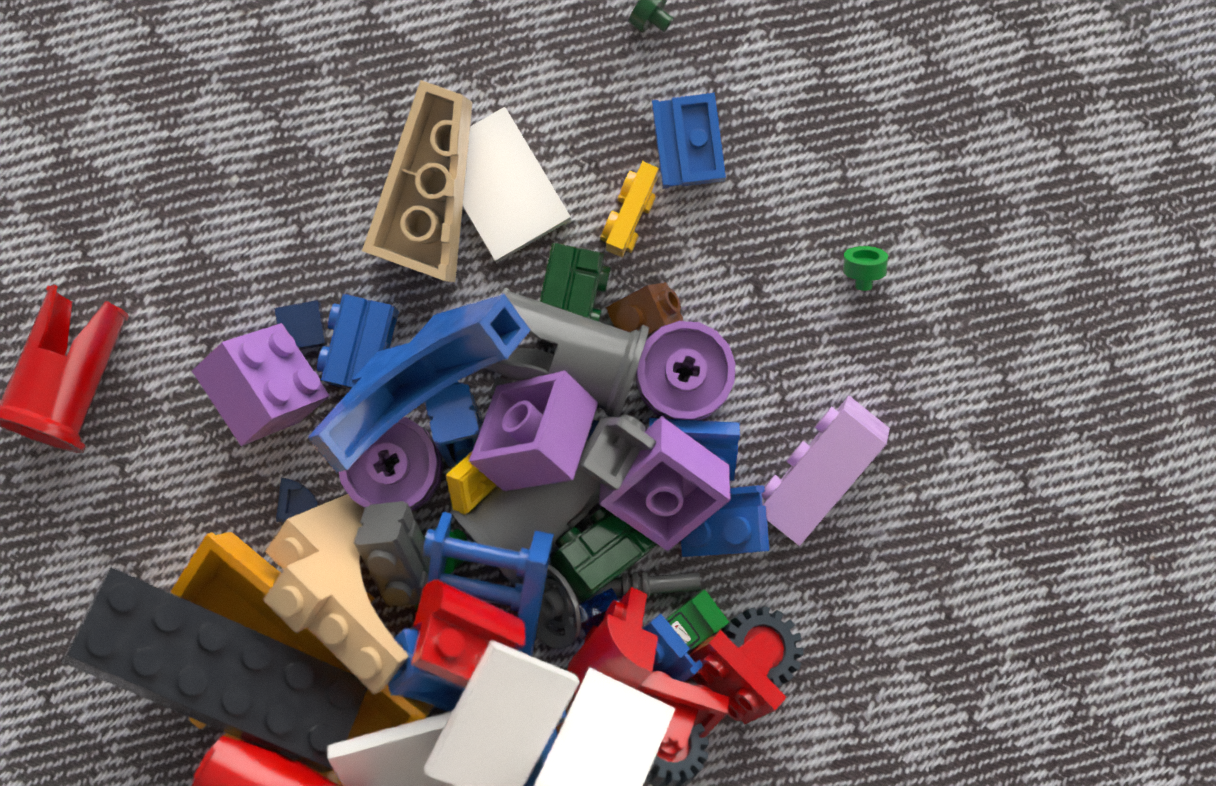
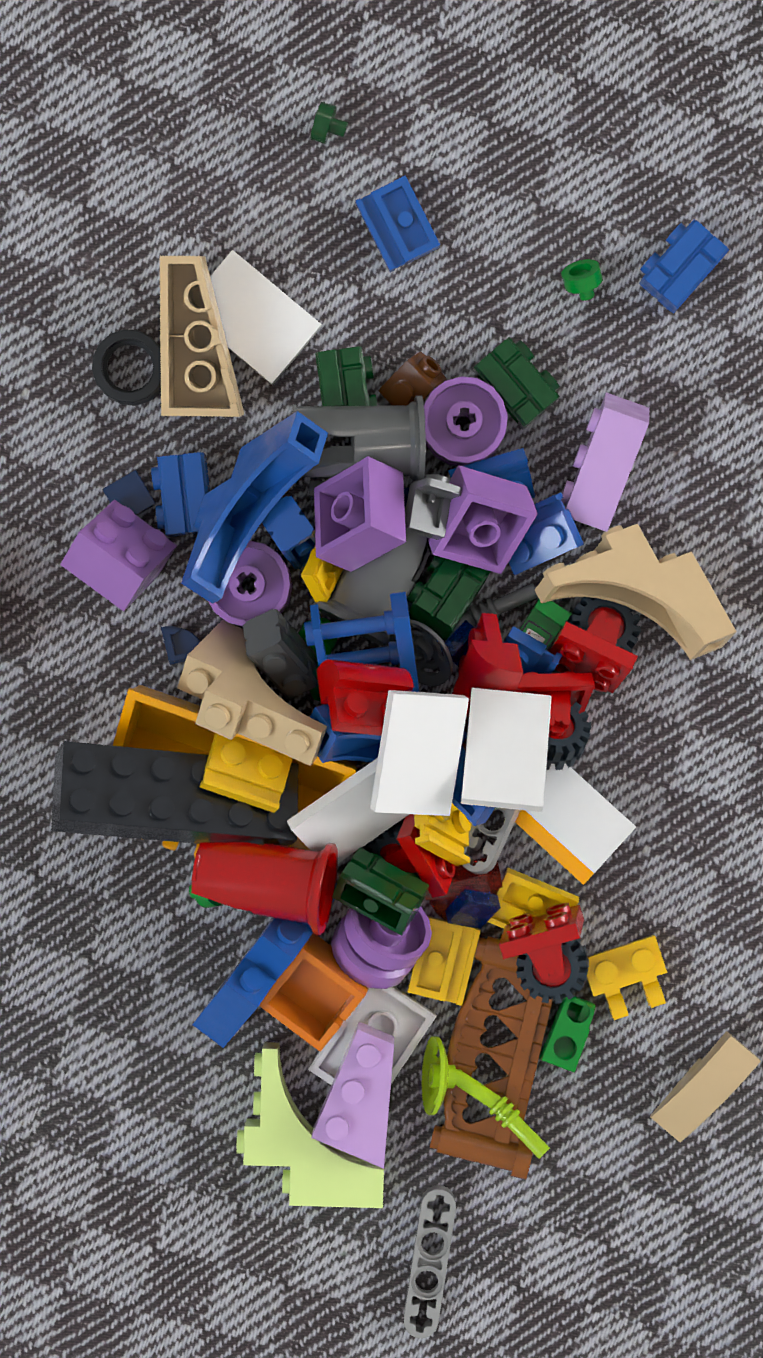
camera: 20 degrees left, 5 degrees up
yellow plate [600,161,659,258] -> none
none -> black tyre [92,329,161,406]
none -> yellow plate [200,733,293,813]
none -> dark green brick [473,337,560,430]
none -> tan arch [535,524,736,660]
none -> blue brick [639,219,729,314]

